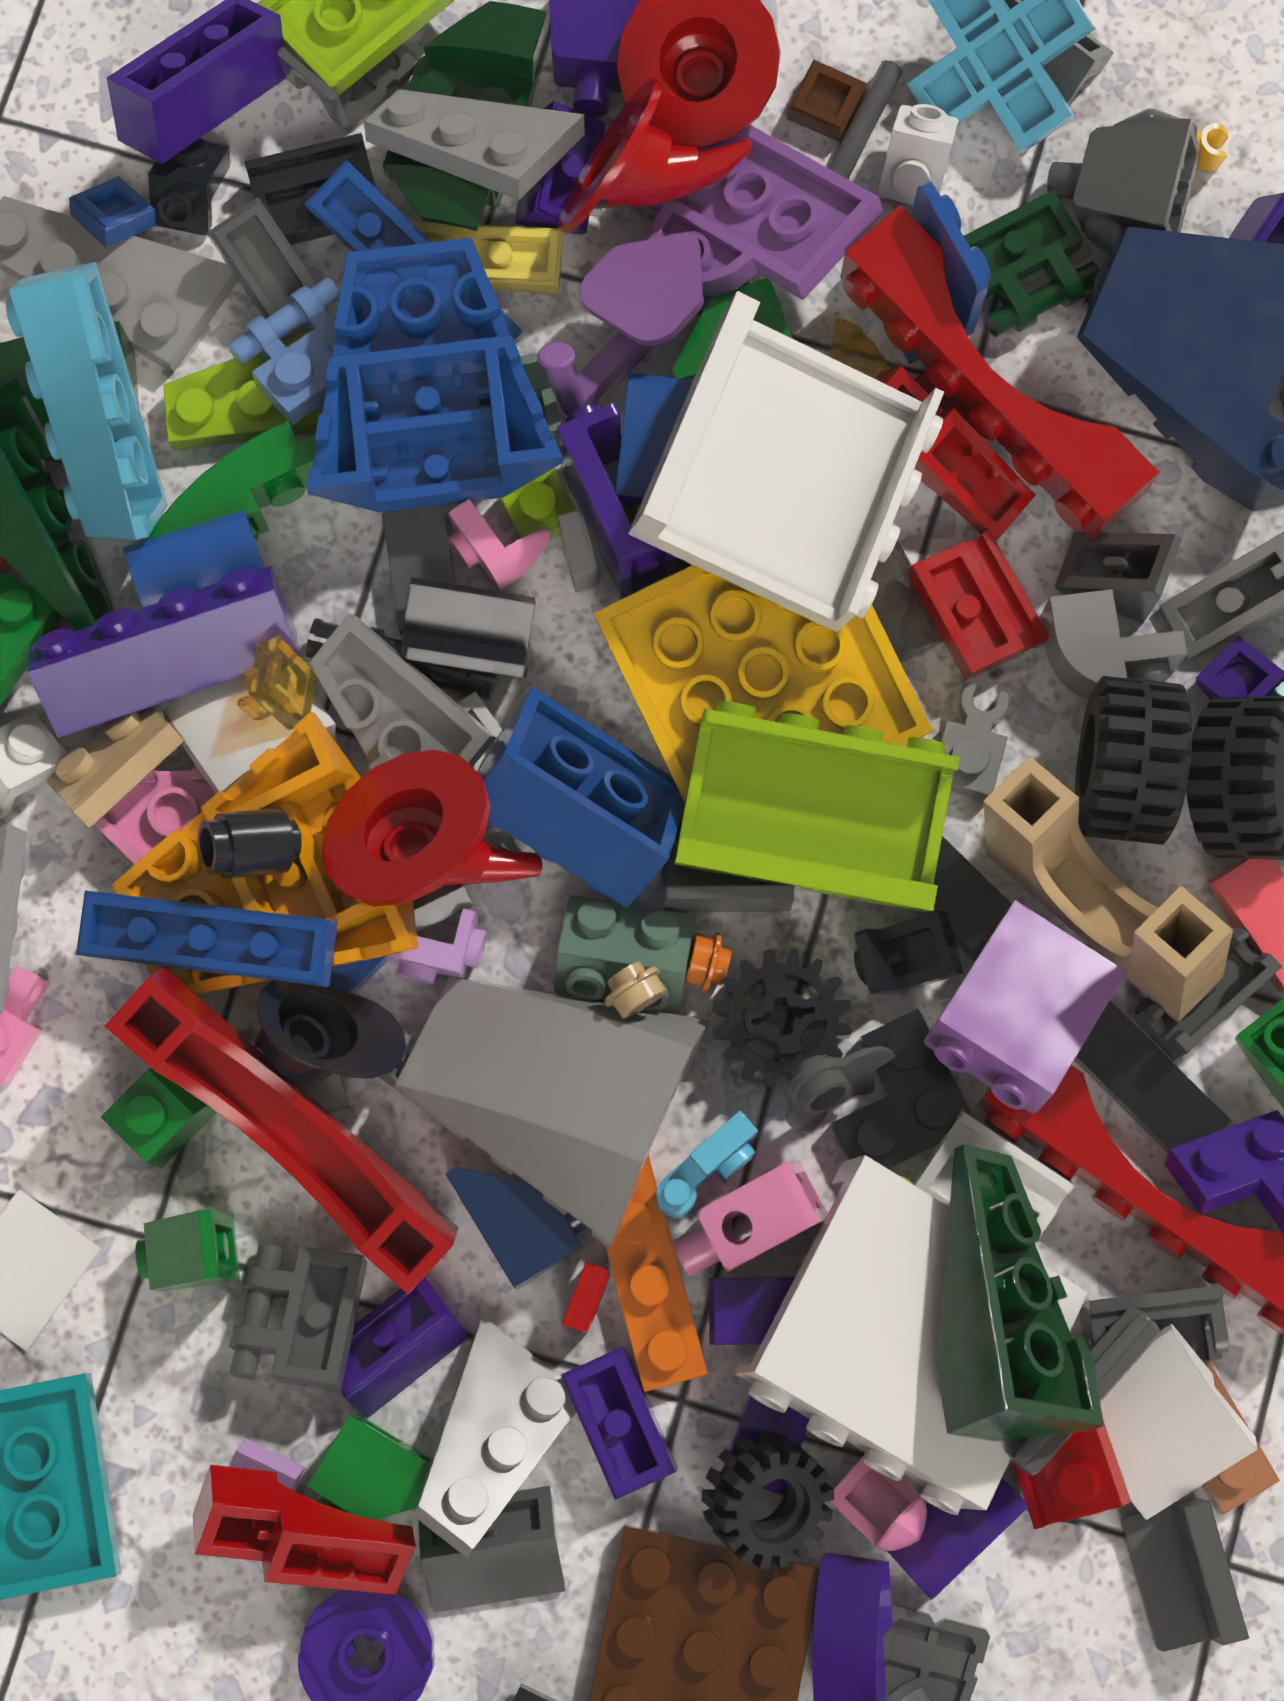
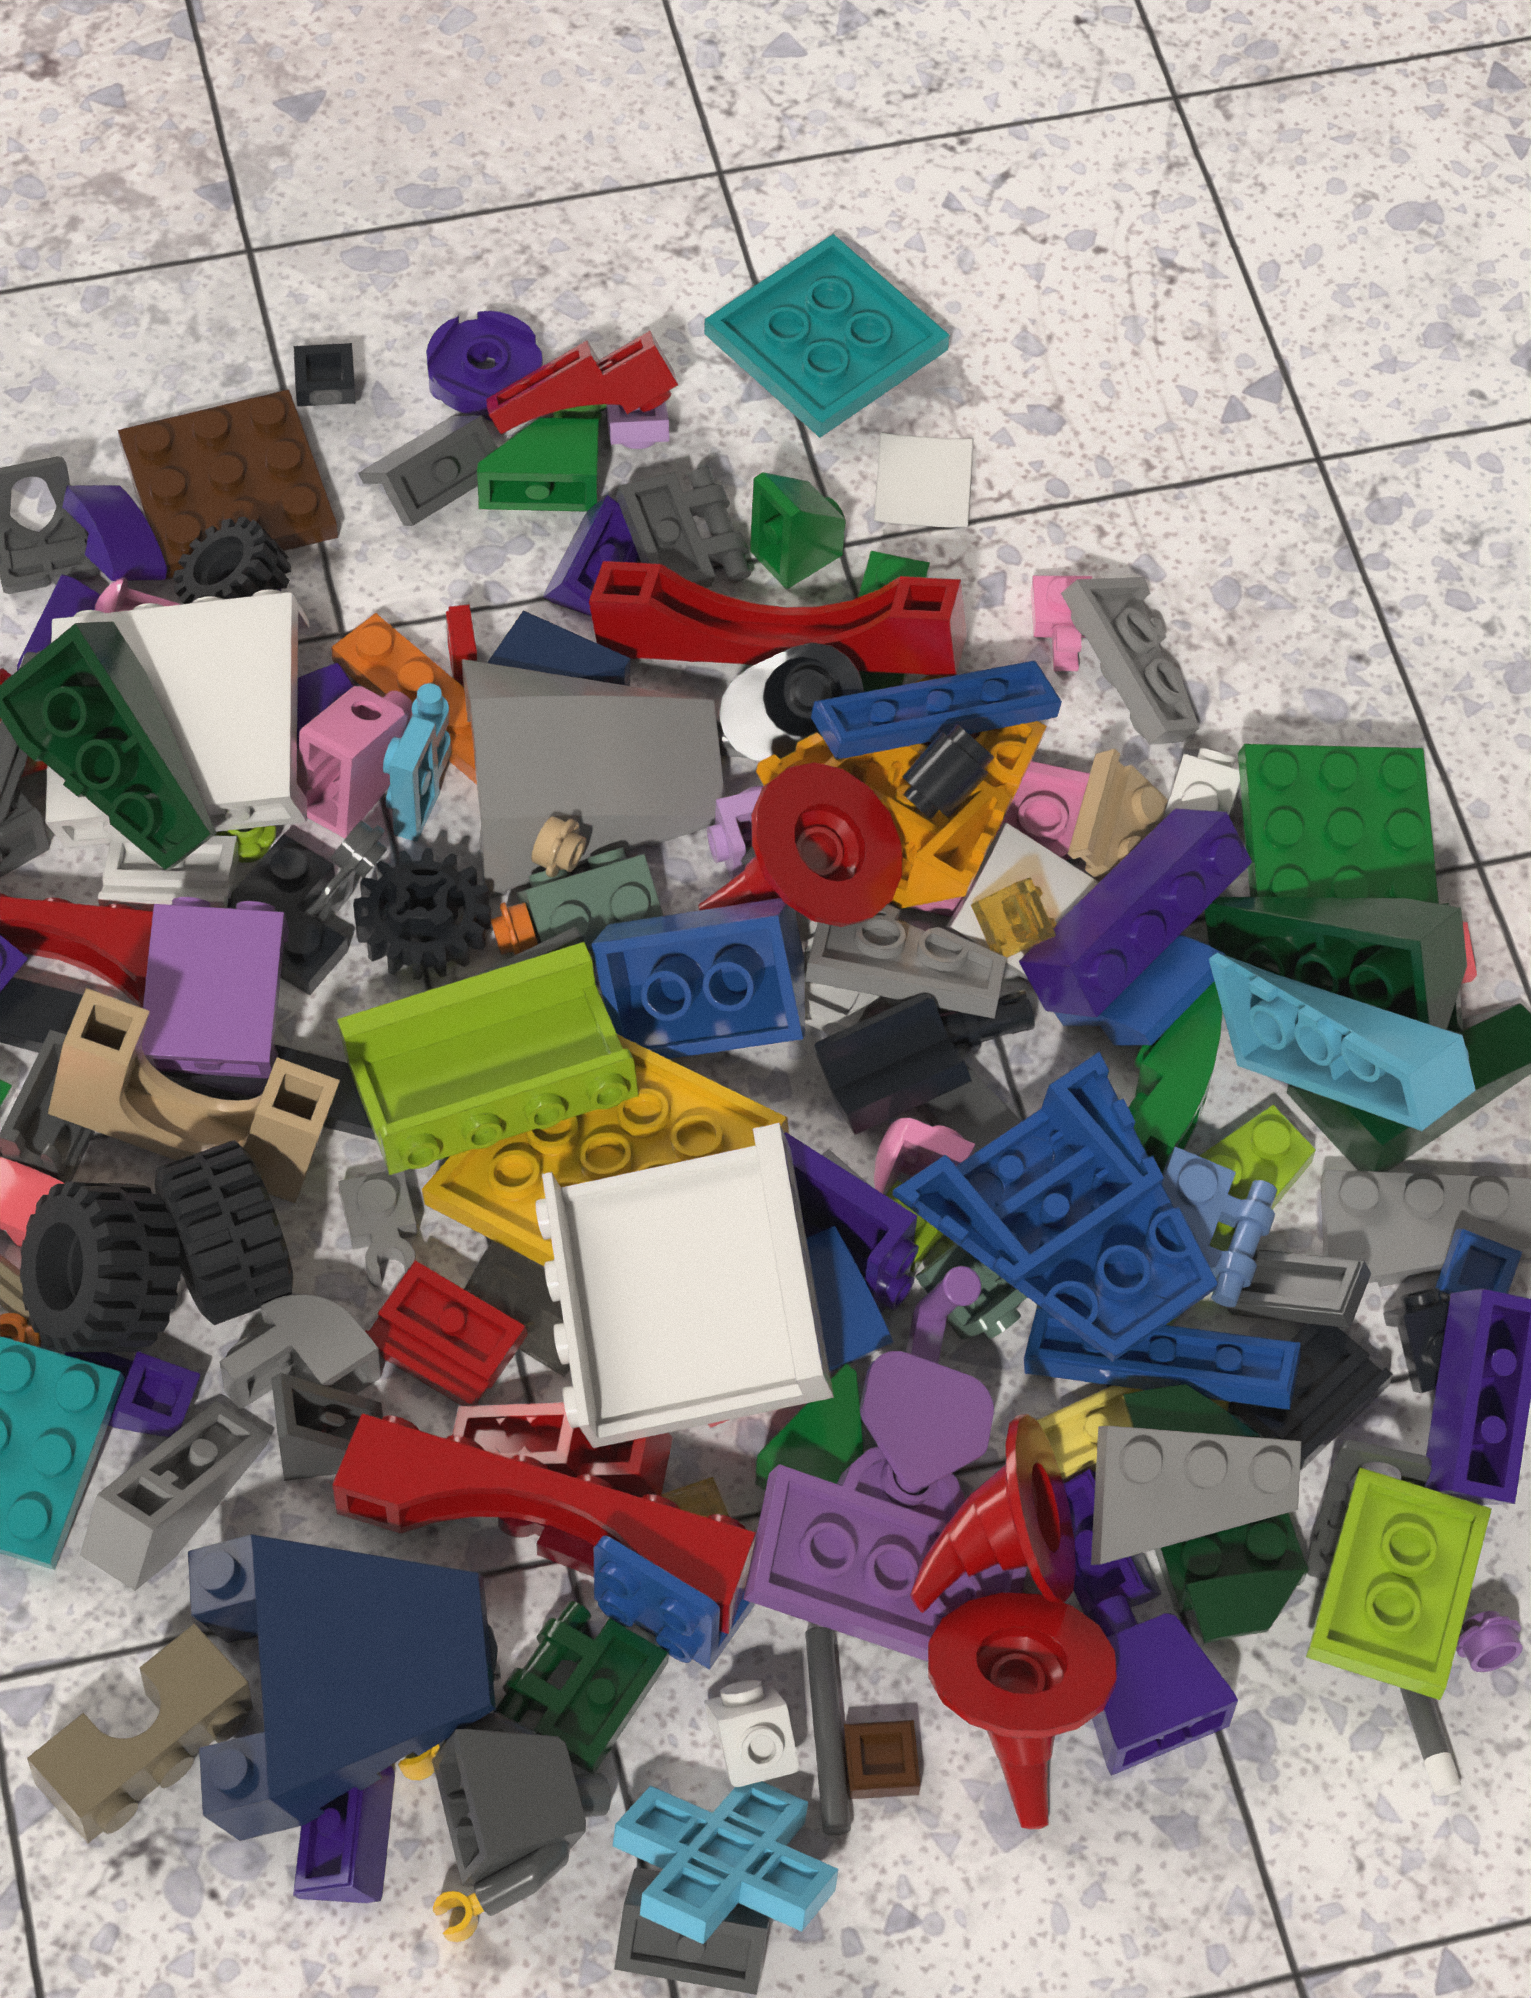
camera: 145 degrees right, 20 degrees down
wing [413,1315,576,1558] -> none
dark purple slope [561,1346,678,1500] -> none
black bracket [854,911,964,995] -> none

